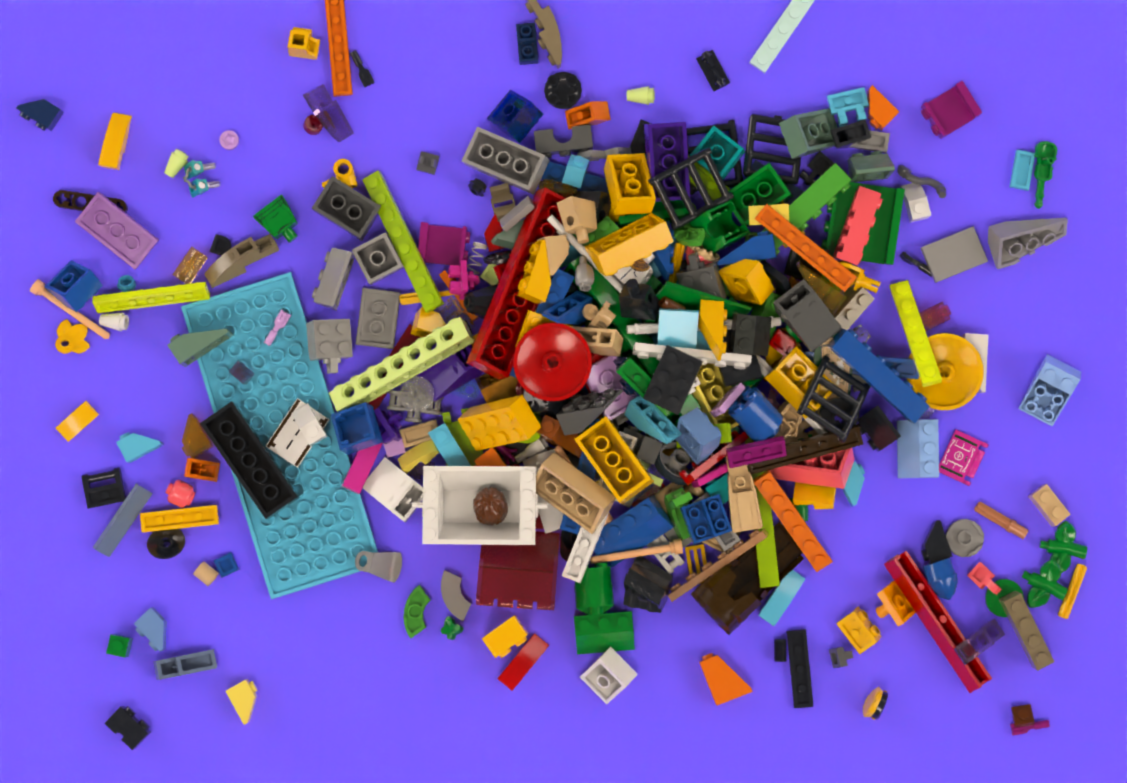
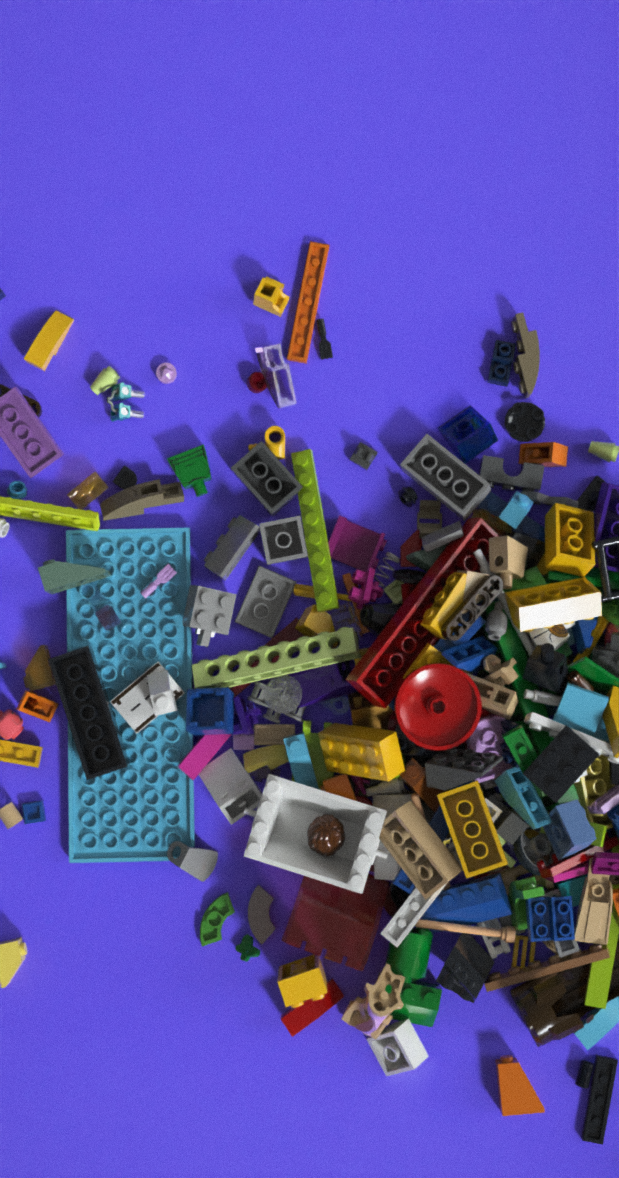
camera: 15 degrees right, 0 degrees up
none -> tan hips [341,963,405,1040]
none -> dark brown beam [441,575,503,641]

